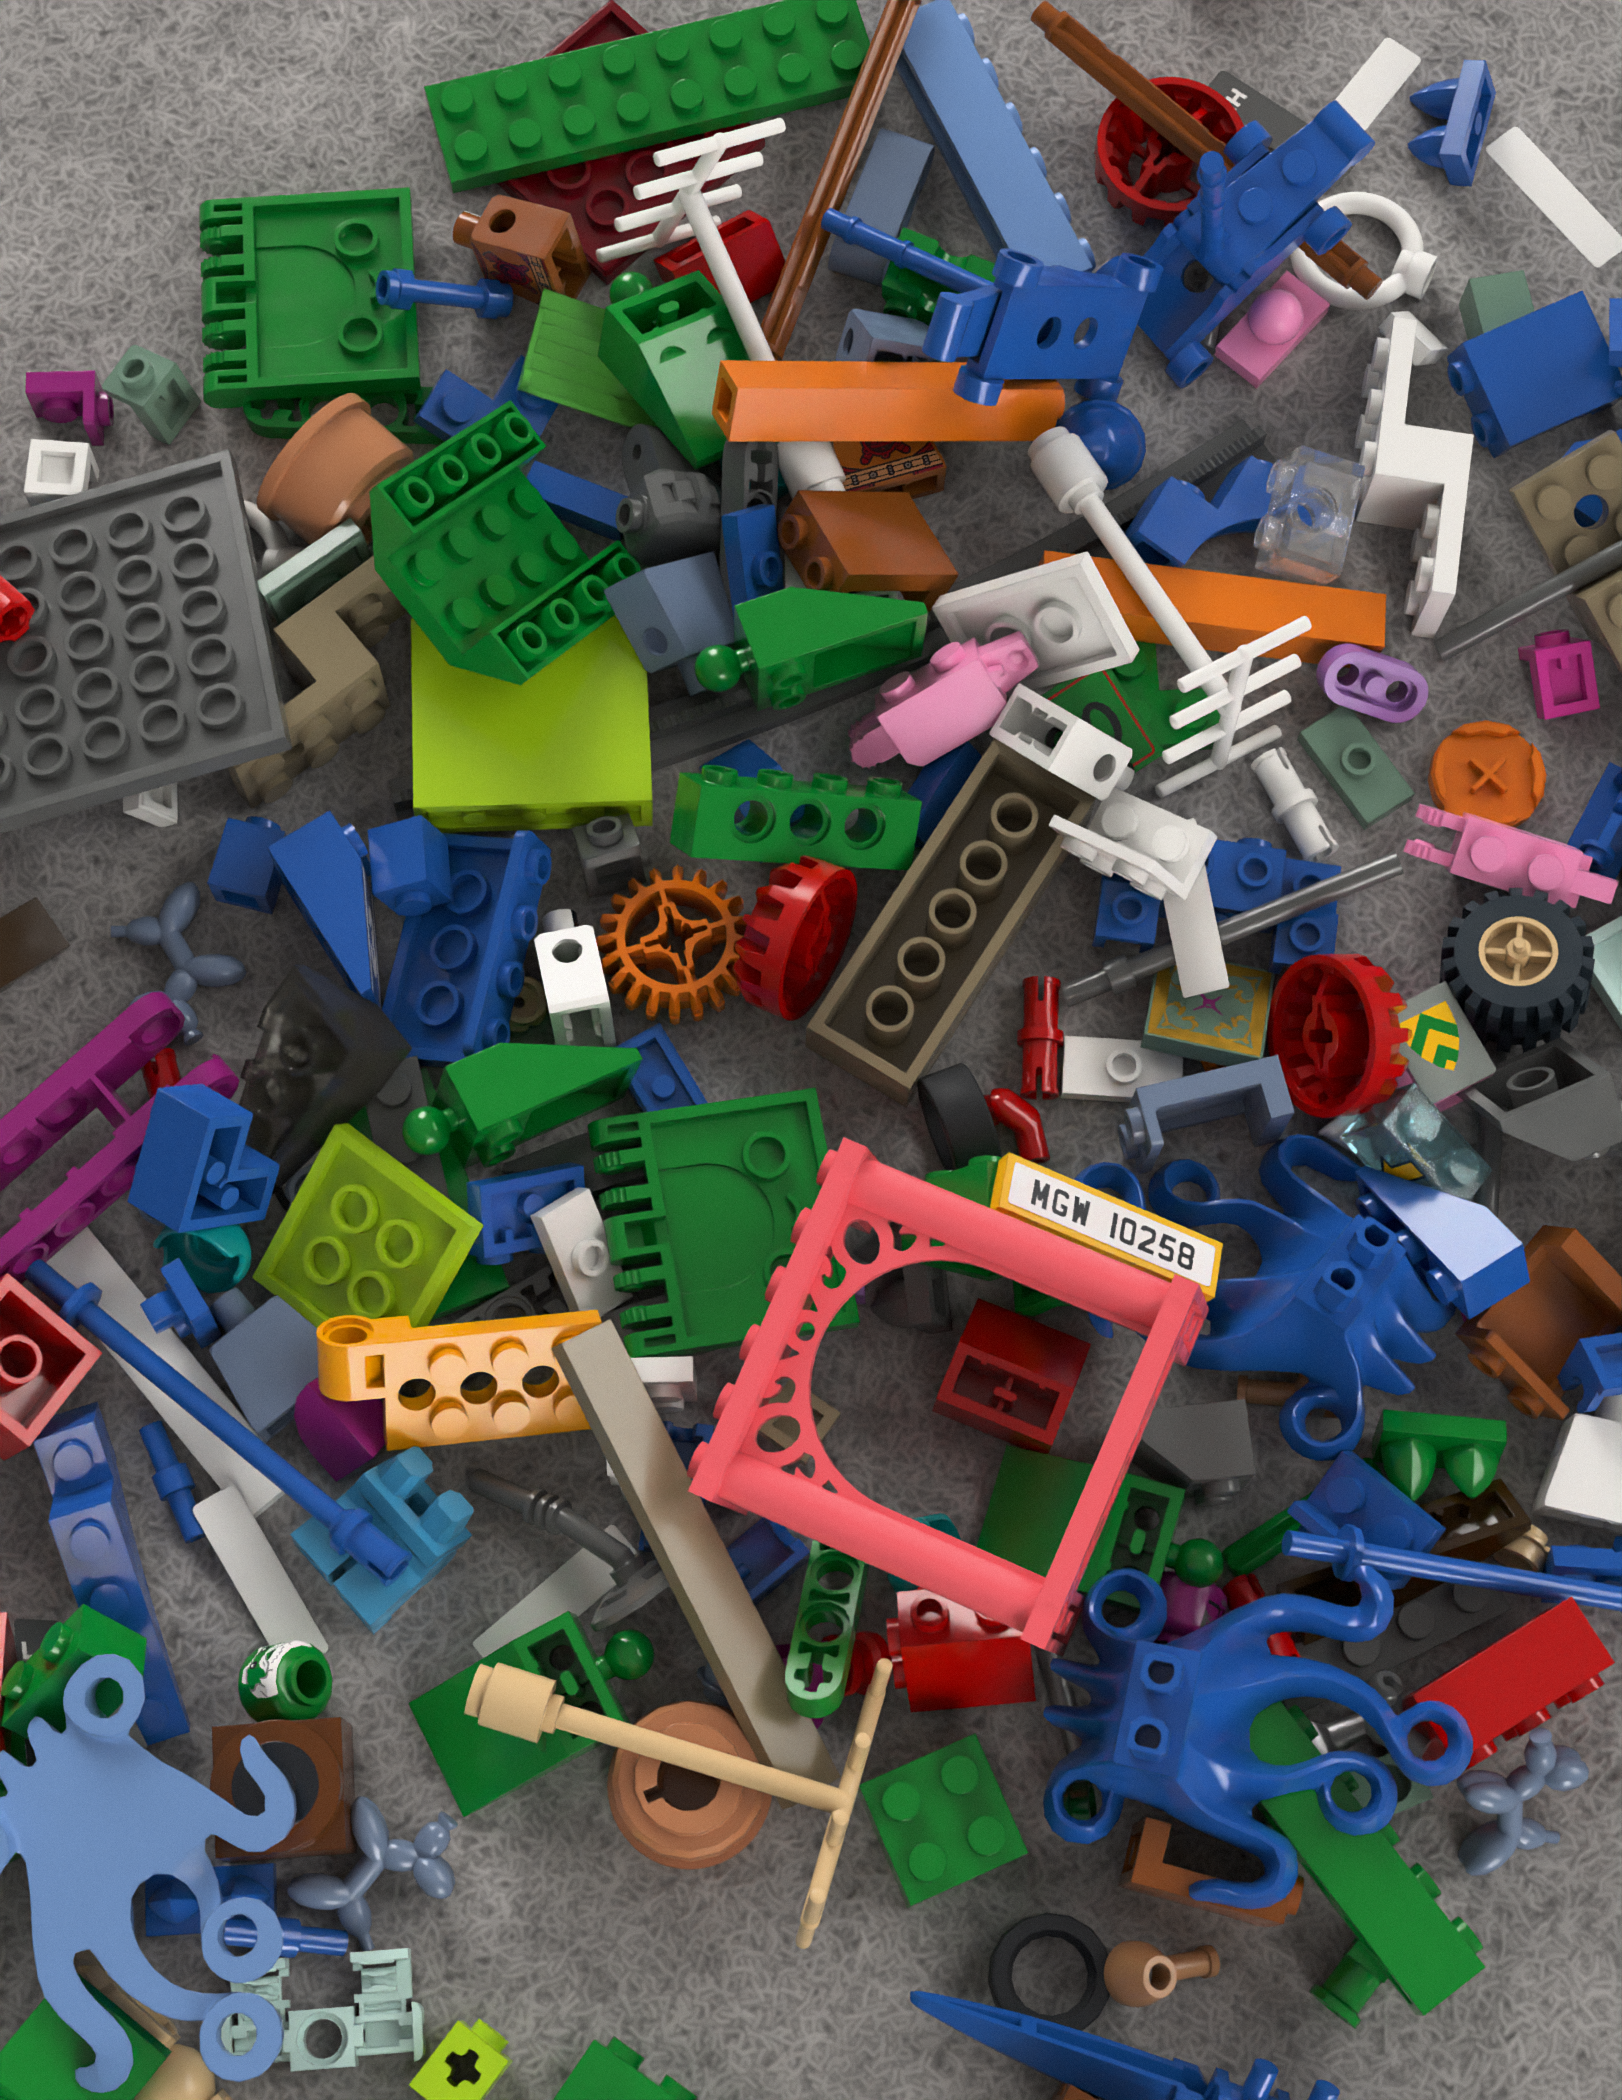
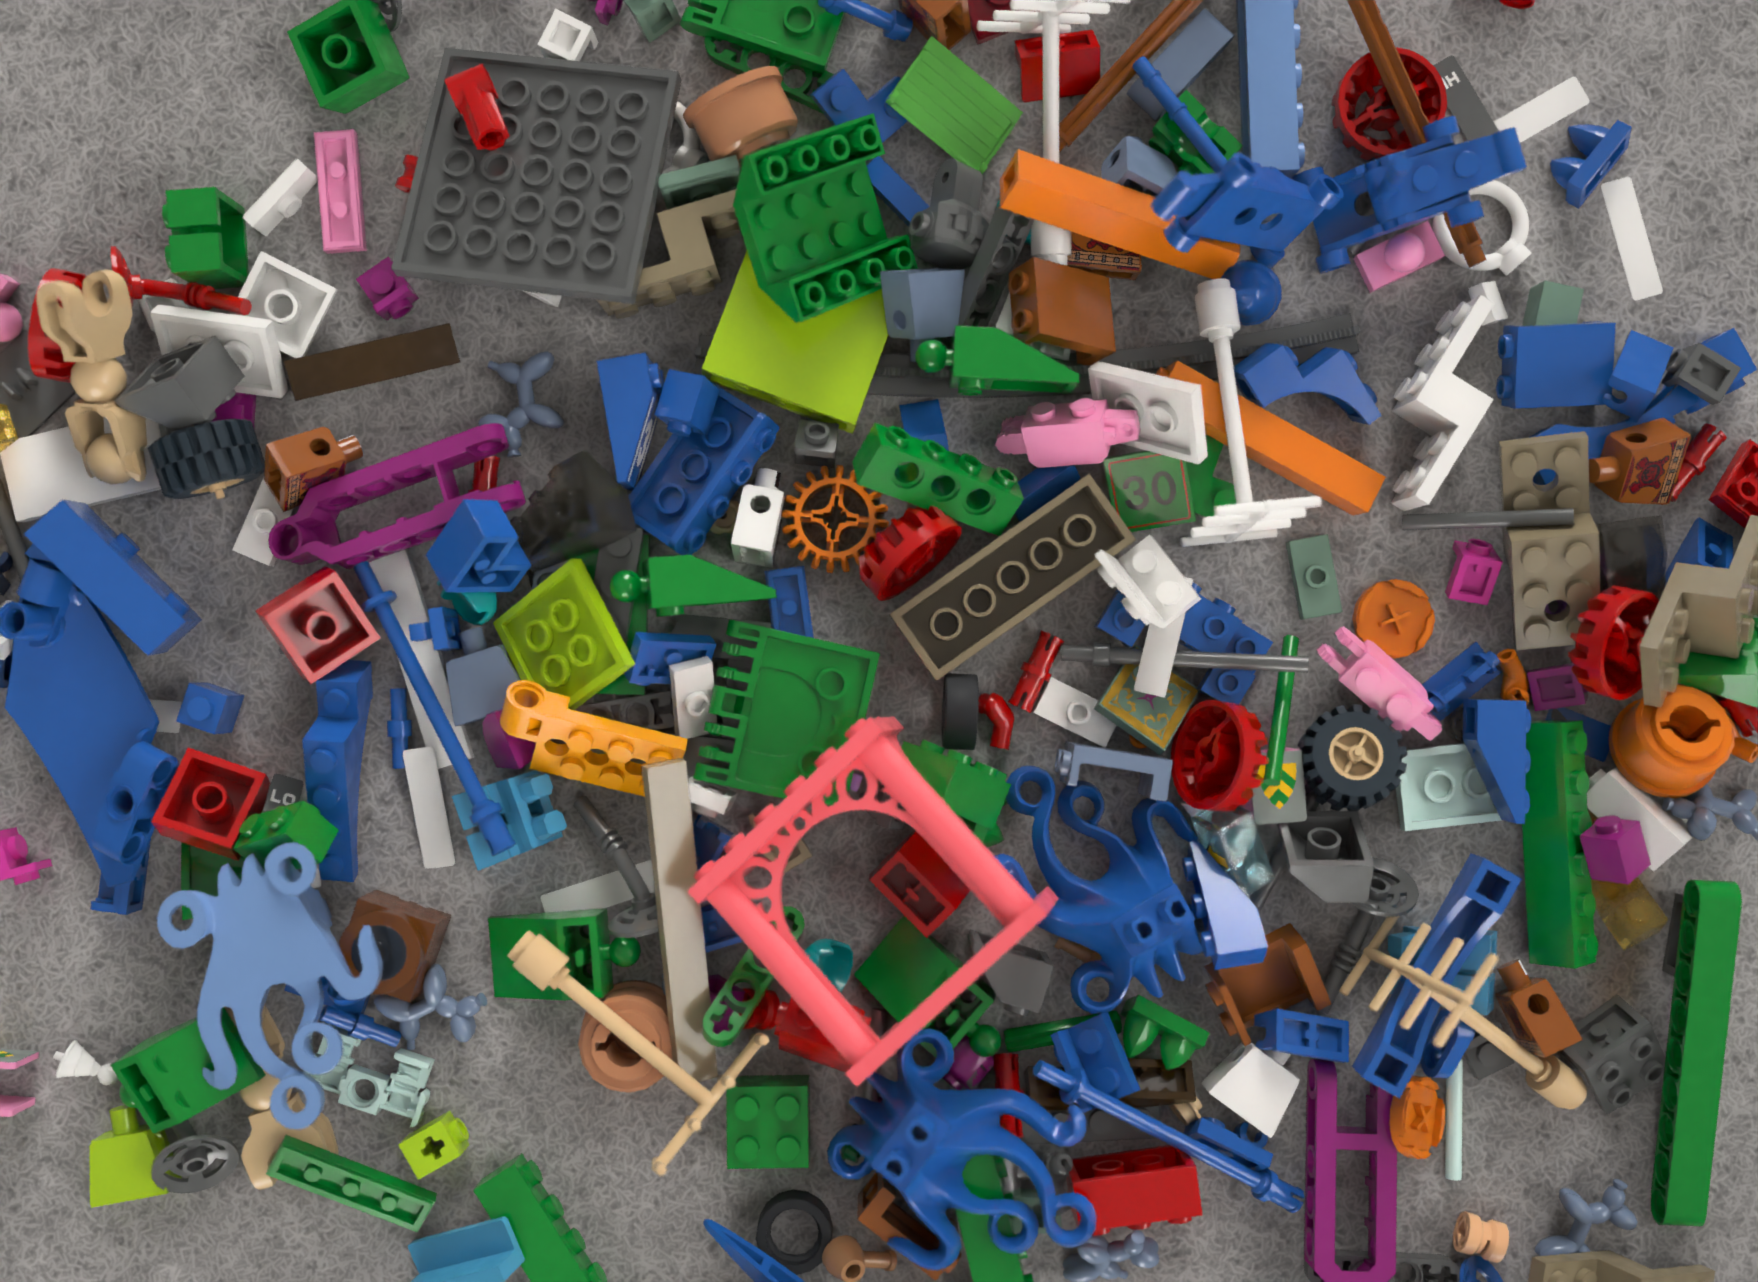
camera: 30 degrees right, 15 degrees up
blue brick [207,816,287,914] -> none
green head [238,1640,333,1723] -> none
green slope [598,270,750,469] -> none
blue plate [721,504,784,621] -> none
white torso [989,683,1135,801] -> none
tile [990,1152,1223,1303] -> none
white pin [1251,747,1339,863] -> none
clear brick [1254,445,1365,586] -> none
medium lavender plate [1316,643,1428,723] -> none
none -> green bar [1264,635,1299,786]

